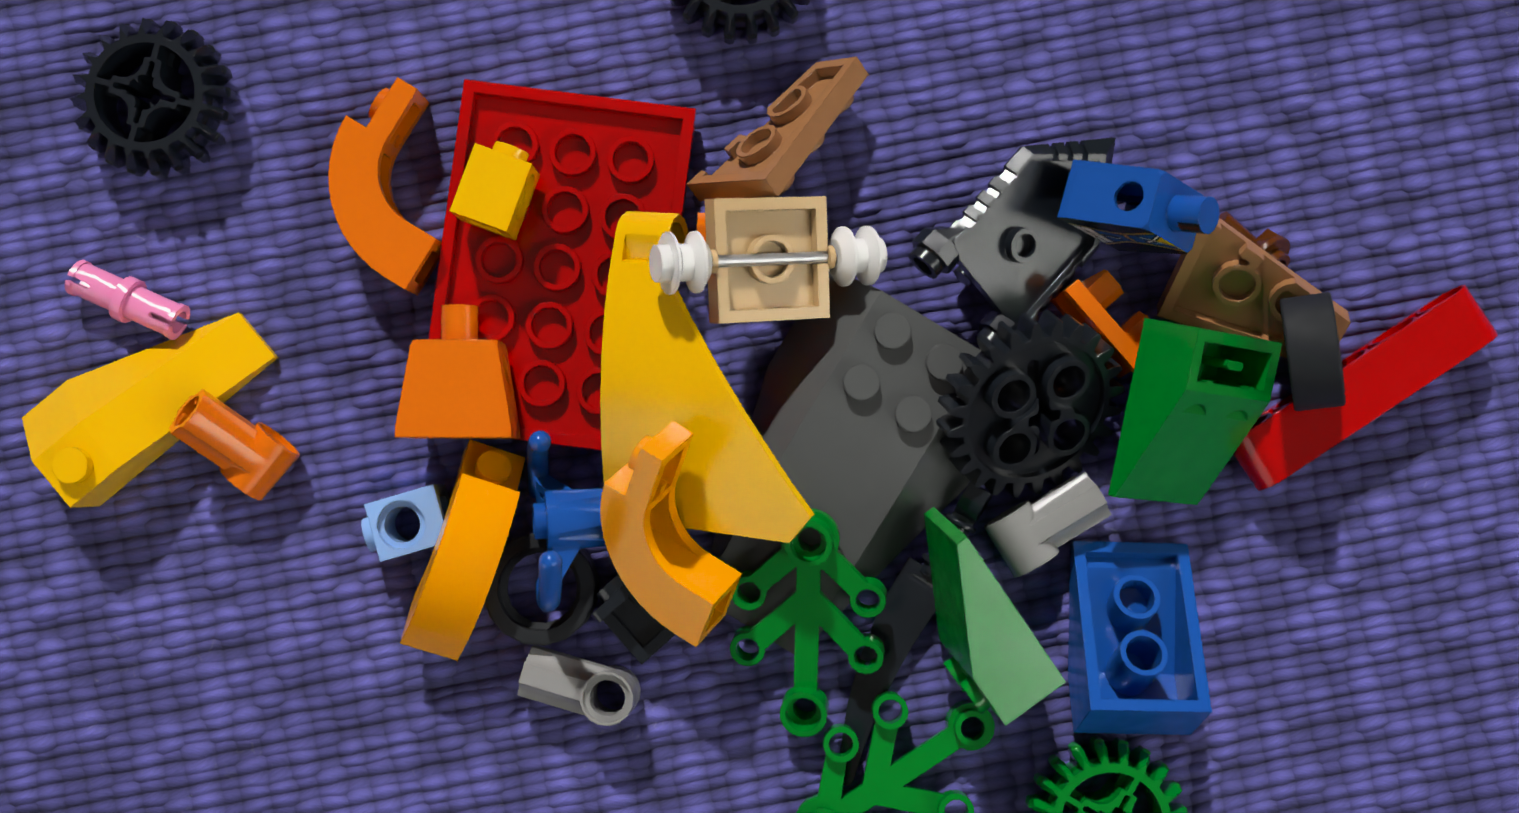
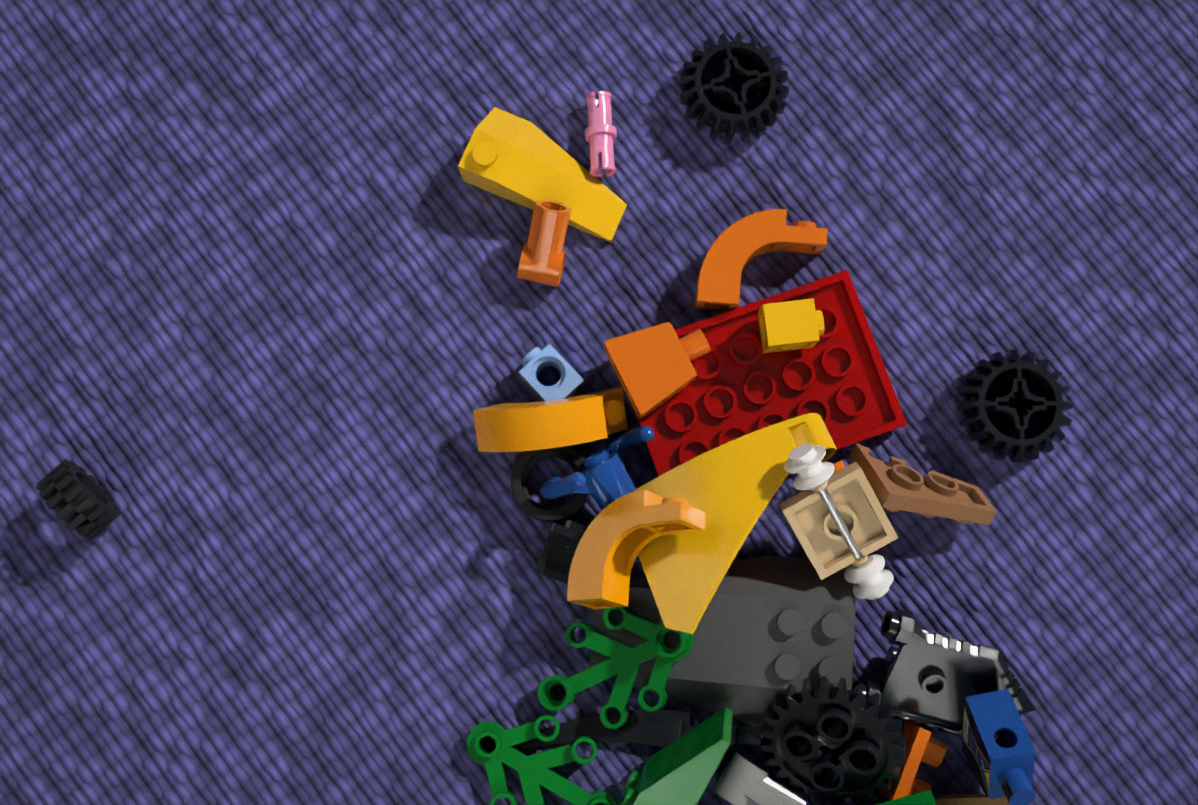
camera: 65 degrees right, 5 degrees down
light grey piece [517,645,641,726] -> none

